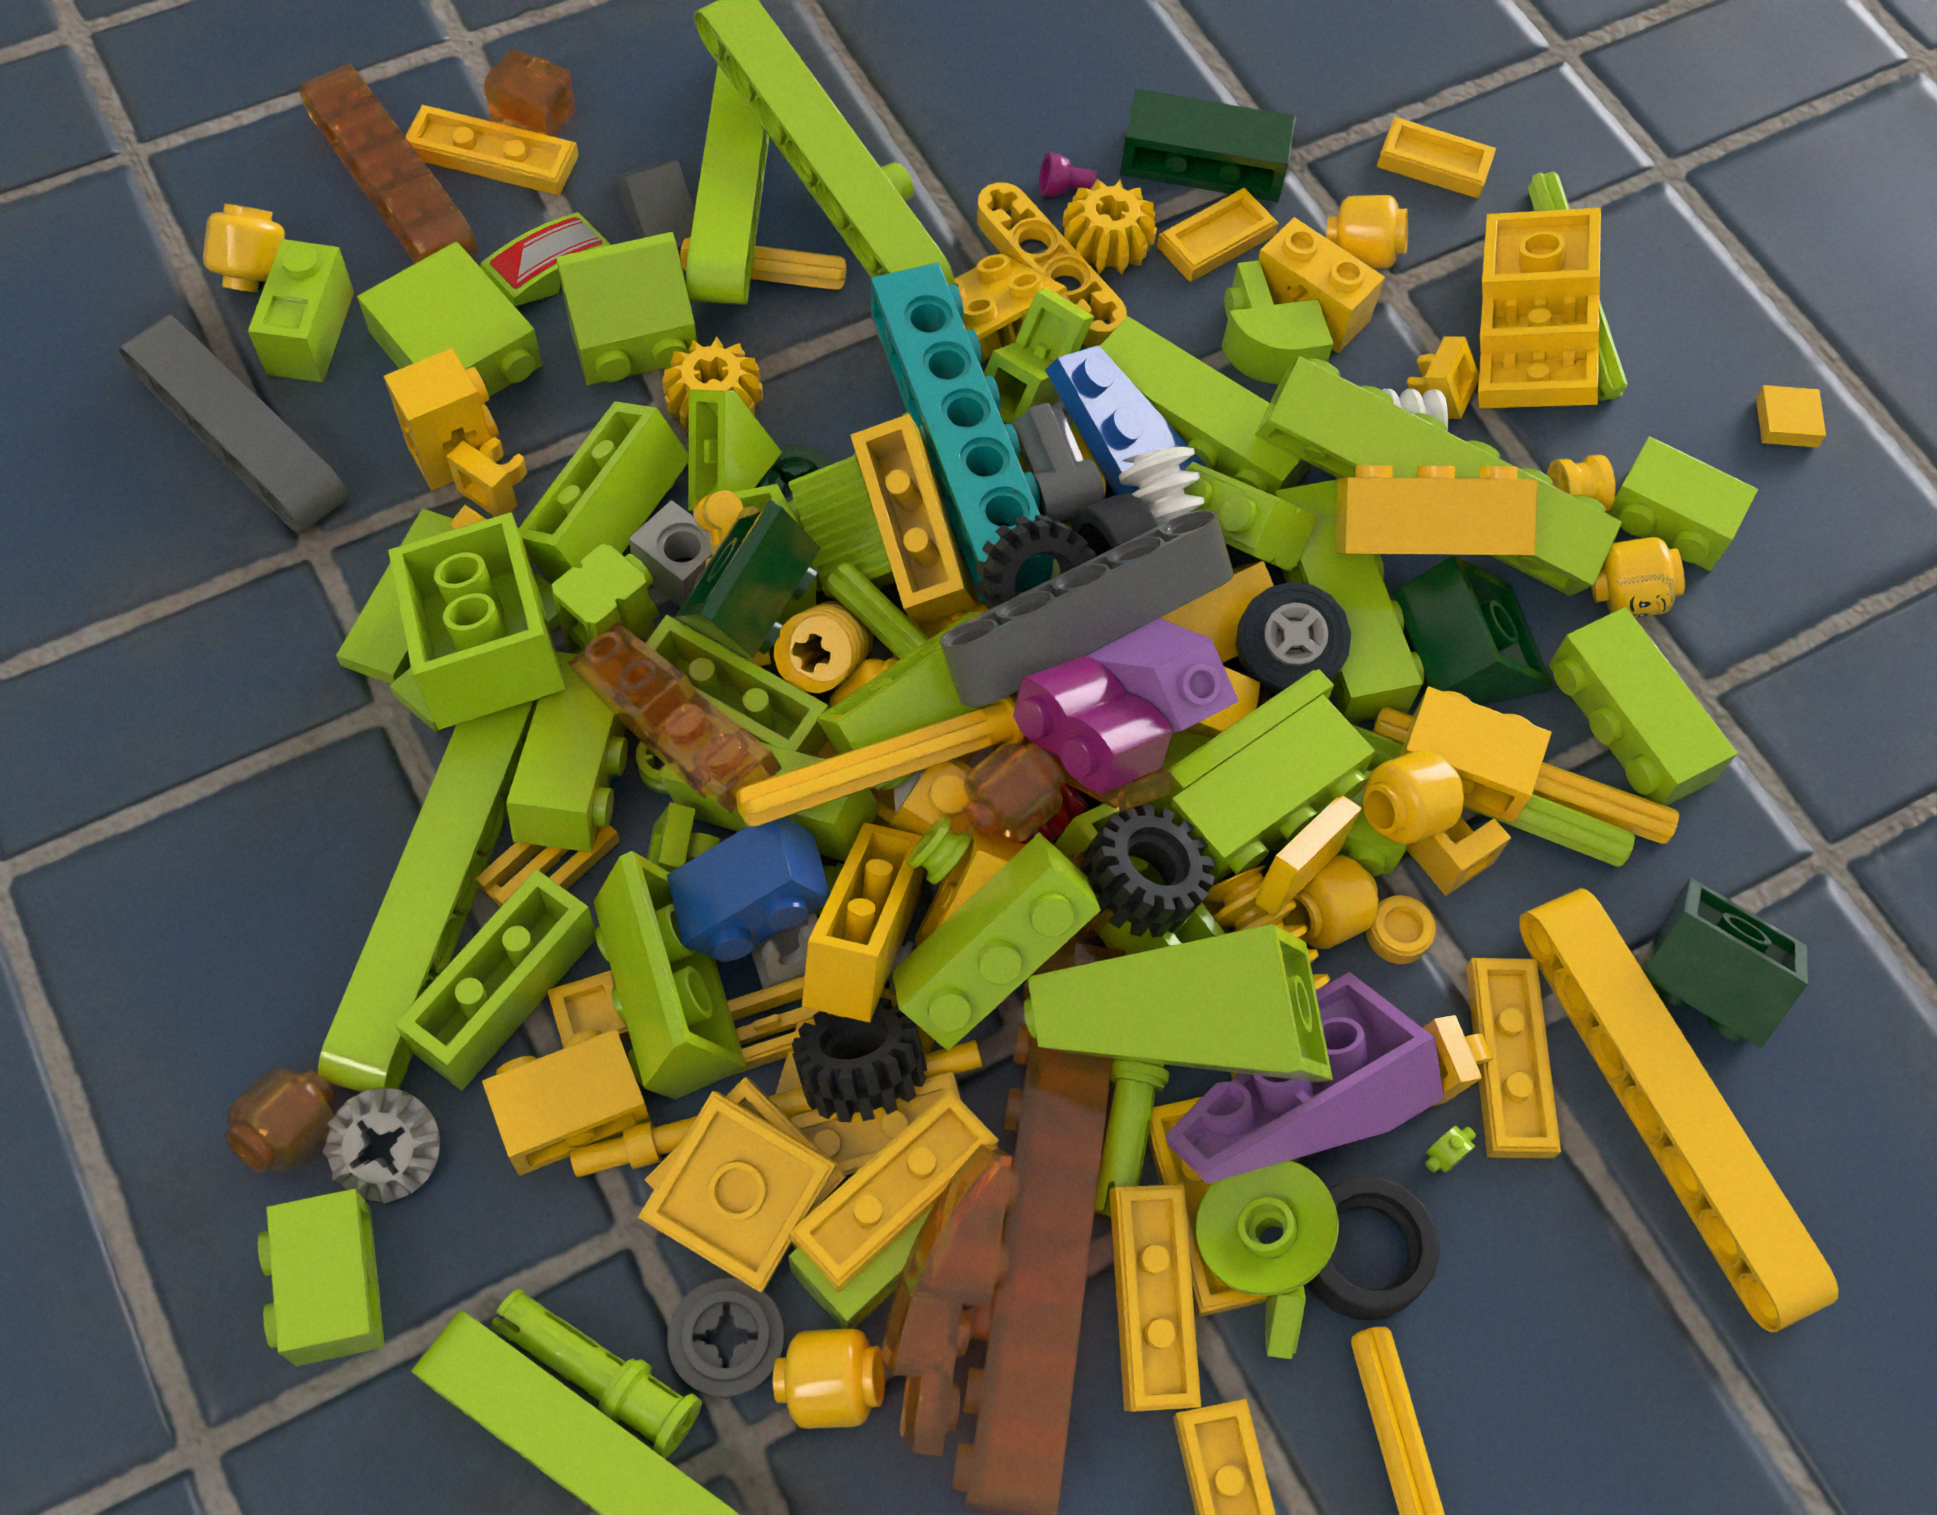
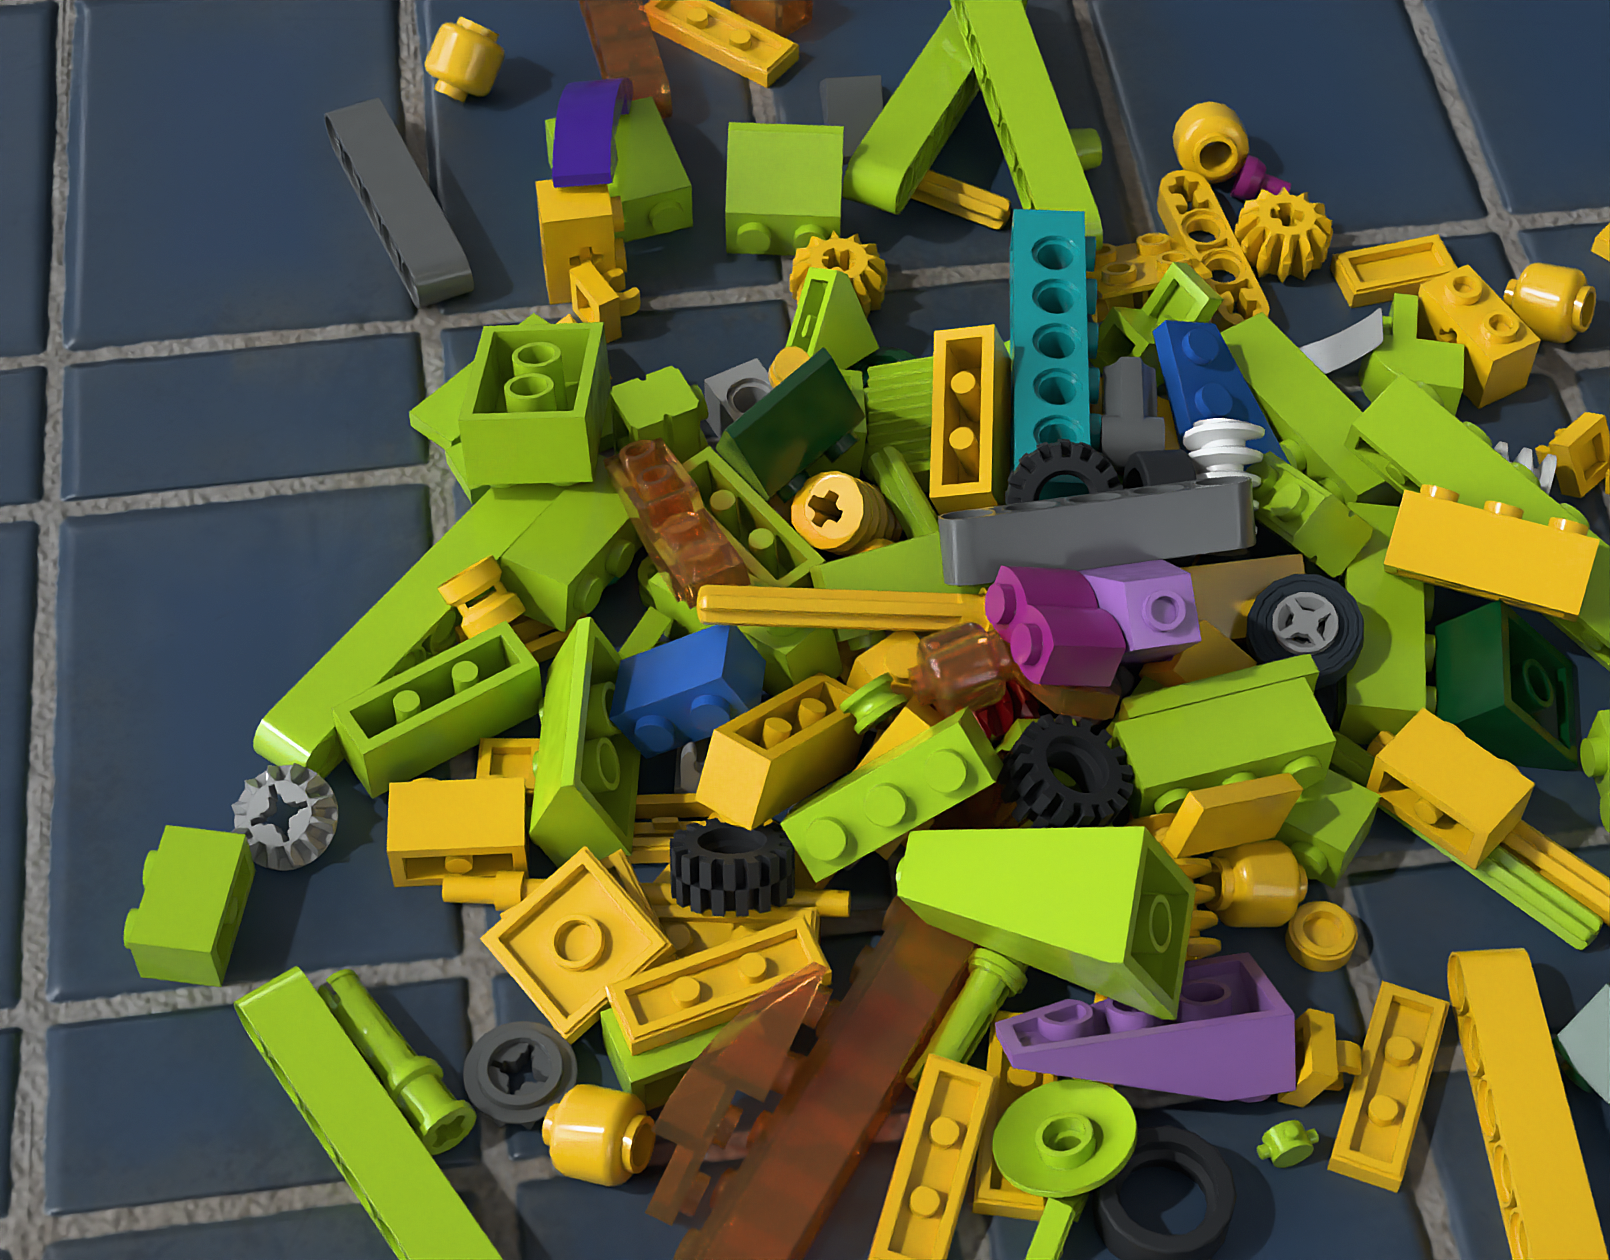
camera: 25 degrees right, 10 degrees down
clear orange head [225,1067,334,1174] -> none
lime brick [248,239,354,383] -> none
slope [480,212,611,306] -> none
lime brick [518,401,688,584] -> none
dark green brick [1120,88,1296,202] -> none
yellow head [1362,751,1464,844] -> none
yellow panel [1406,816,1511,896] -> none
none -> yellow wheel [437,555,526,639]
none -> dark purple slope [552,78,634,188]
none -> yellow head [1173,102,1249,184]
none -> light grey sticker [1299,308,1384,374]

